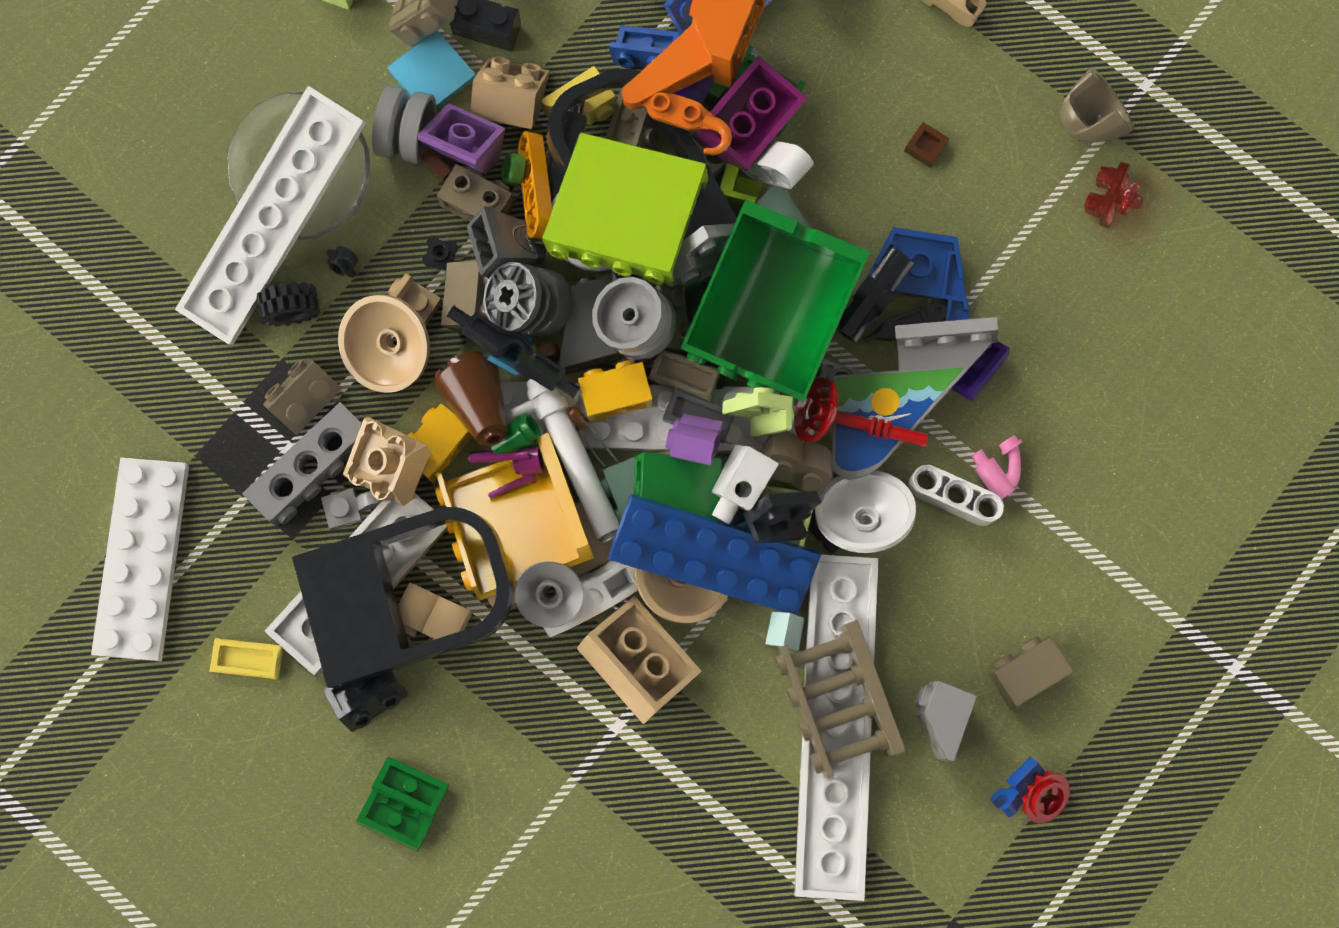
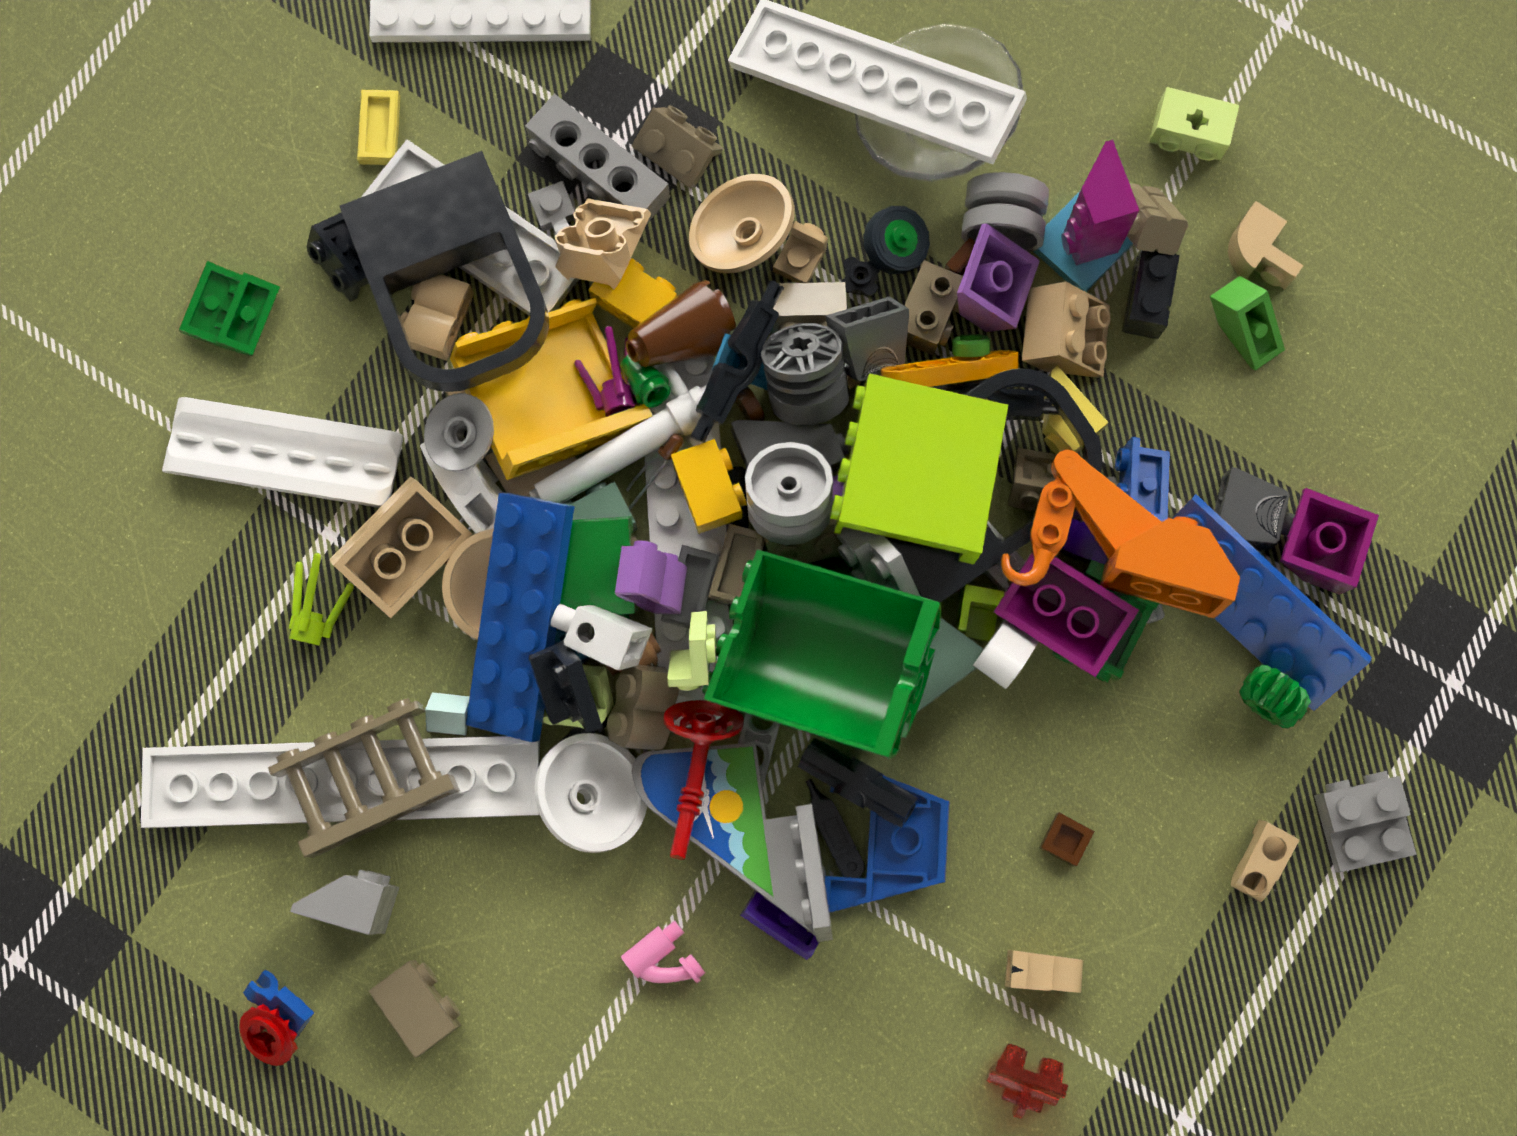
camera: 85 degrees right, 0 degrees up
black tyre [256,282,320,326] -> none
black plate [326,246,358,278] -> none
white beam [908,465,1004,526] -> none
dark tan hair [1060,68,1135,143] -> none
none -> white plate [162,397,404,508]
none -> lime plant [288,553,354,646]
none -> black wheel [863,206,930,274]
none -> tan leg [1005,950,1083,993]
none -> magenta slope [1061,139,1140,265]

